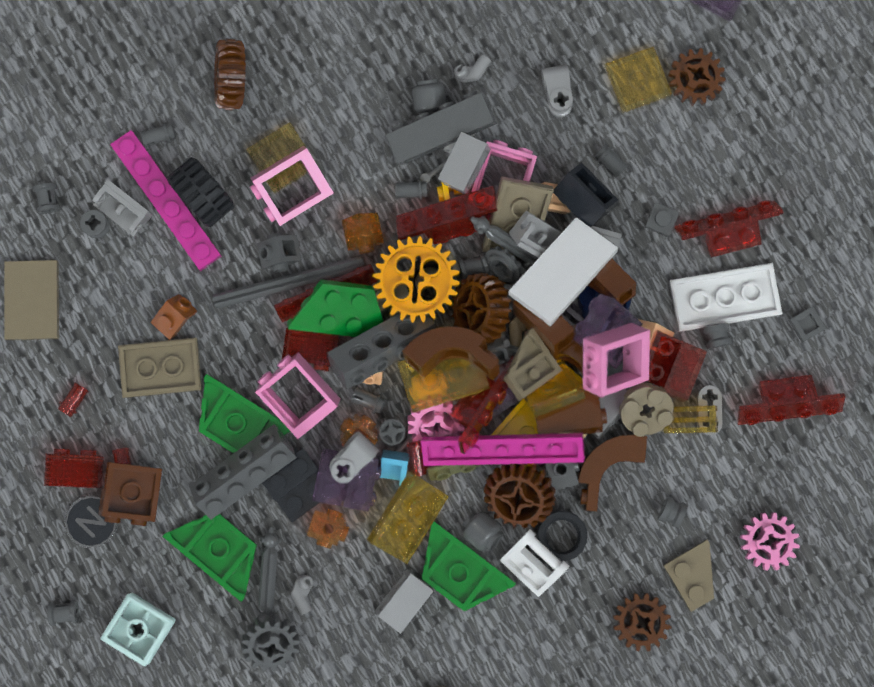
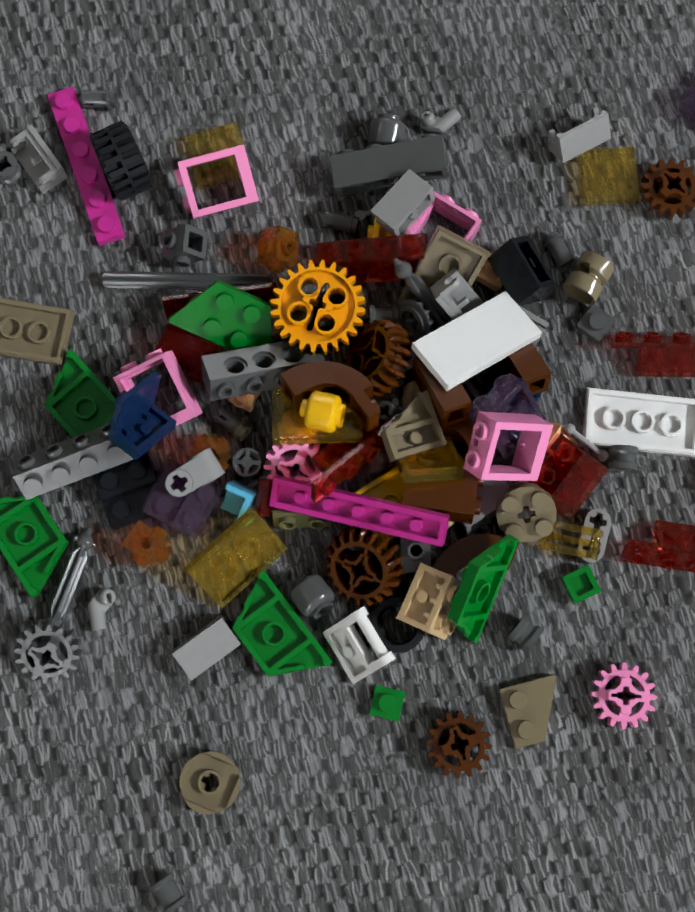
camera: 15 degrees right, 5 degrees down
dark orange bracket [150,294,197,340] -> none
reddish brown gear [214,38,246,110] -> none
light grey piece [541,64,573,117] -> none
none -> dark blue bracket [108,371,177,460]
none -> yellow head [300,391,346,433]
none -> green plate [369,685,405,722]
none -> tan bracket [396,563,462,640]
none -> green wing [447,534,519,643]
none -> light grey hinge [548,106,611,163]
none -> green plate [560,565,602,605]
none -> dark tan wheel [562,251,614,305]
none -> light grey hinge [564,423,609,462]

